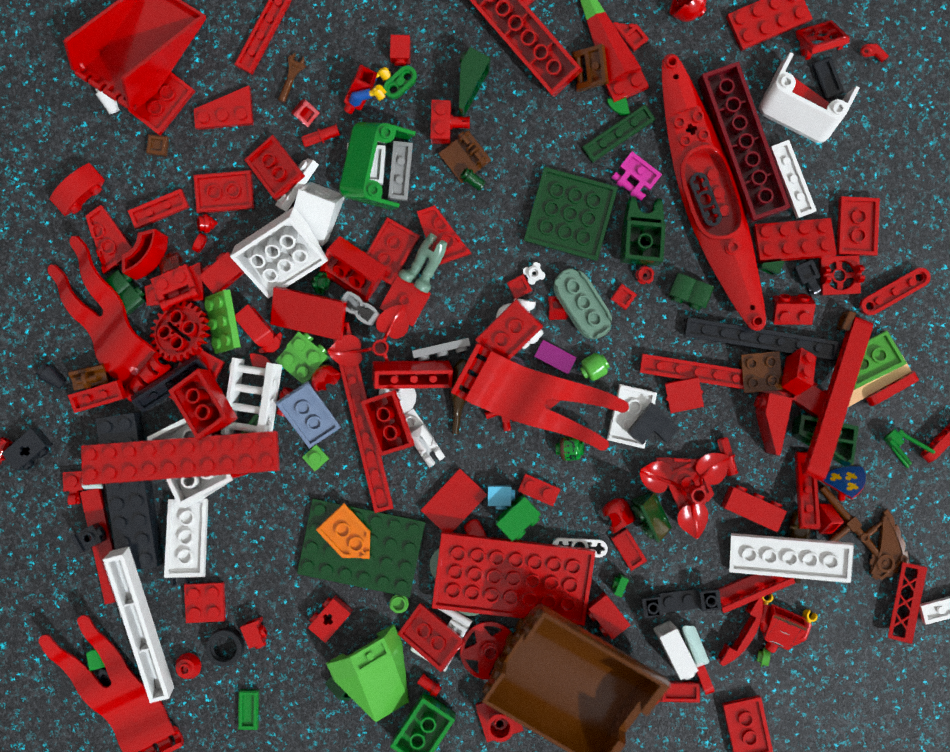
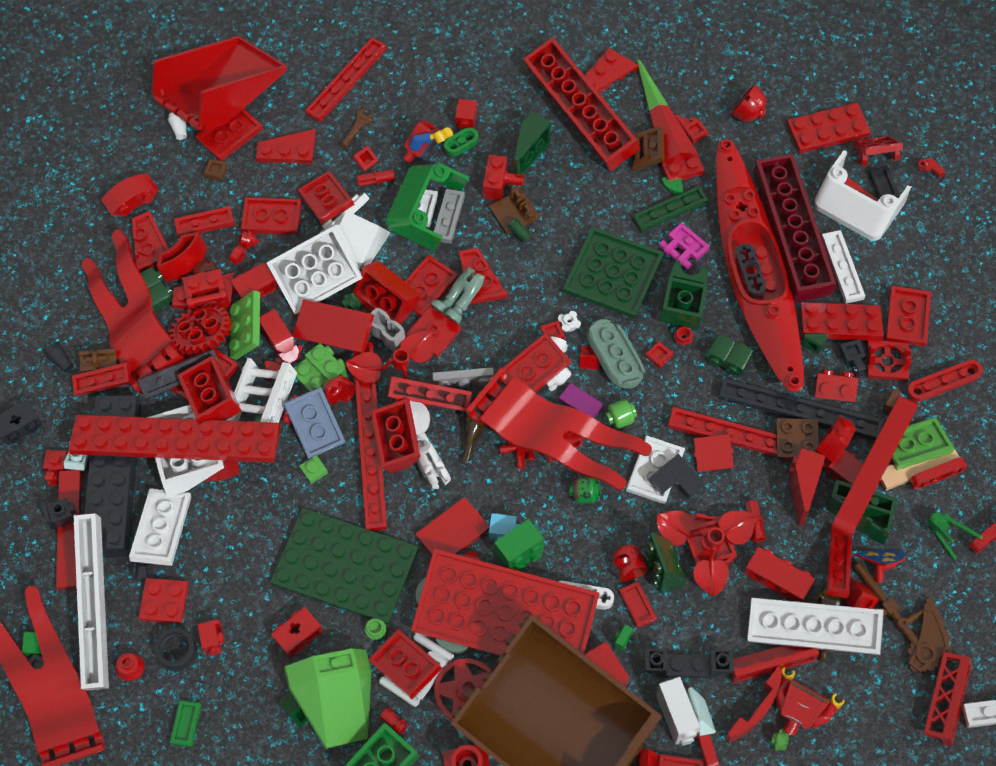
camera: 10 degrees right, 25 degrees down
orange tile [316,503,371,559] -> none
red plate [518,473,560,506] -> none

